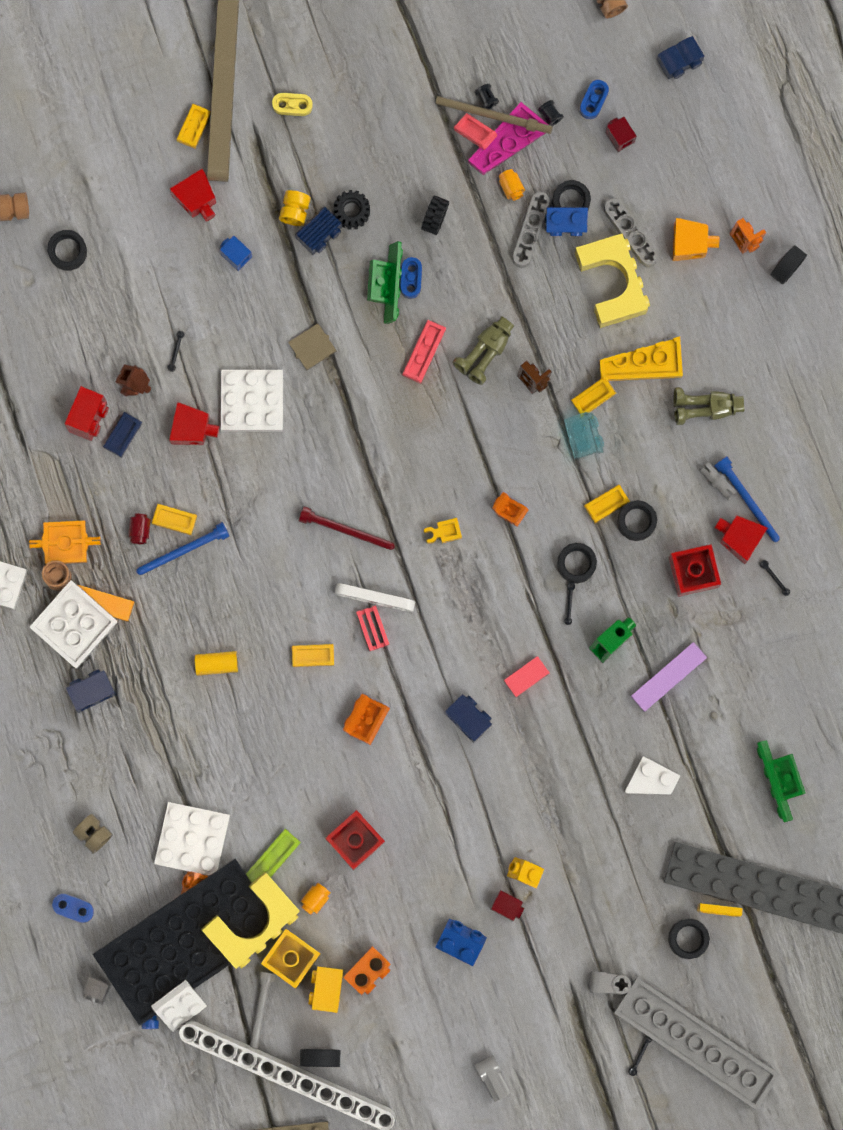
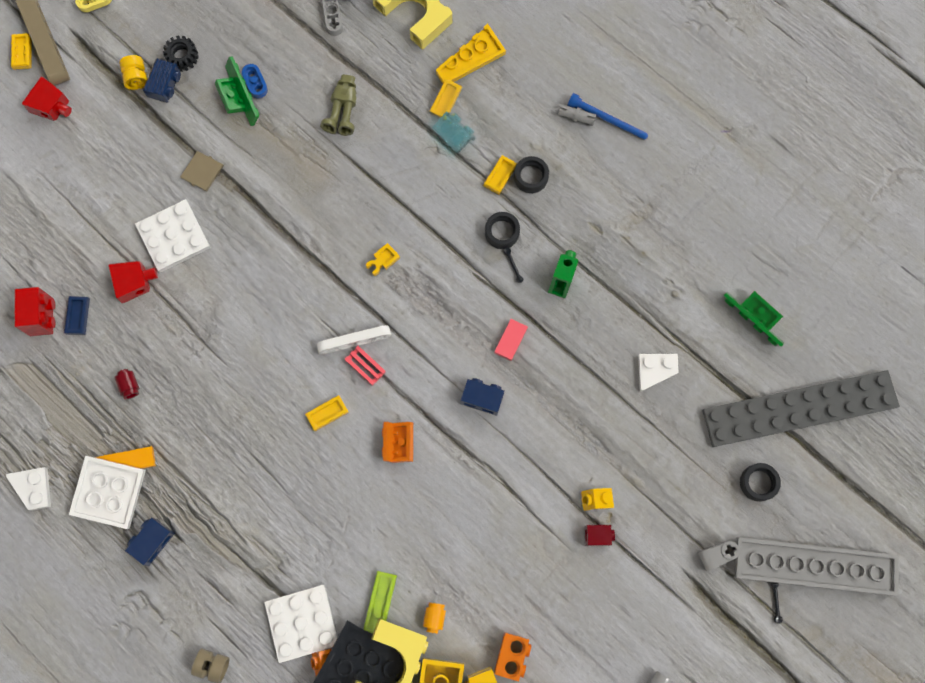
camera: 25 degrees left, 5 degrees down
light orange plate [29,520,101,565] -> none
medium nougat wheel [42,560,72,591] -> none
copper piece [115,364,151,396] -> none
blue piece [136,522,230,575] -> none
yellow tile [152,504,197,536] -> none
black hinge [167,331,185,372] -> none
yellow brick [195,651,238,676] -> none
blue brick [220,236,252,271] -> none
dark red piece [298,506,395,550] -> none
red brick [325,810,385,871] -> none
coral tile [402,320,446,384] -> none
black tyre [421,195,450,235] -> none
blue bracket [435,919,487,966] -> none
orange bracket [492,492,529,527] -> none
reddish brown bracket [517,361,552,394] -> none
lavender tile [631,642,707,712] -> none
red brick [669,544,721,597] -> none
olive piece [673,387,745,425] -> none
yellow tile [697,903,743,917] -> none
red torso [714,516,768,564] -> none
black hinge [760,560,790,596] -> none

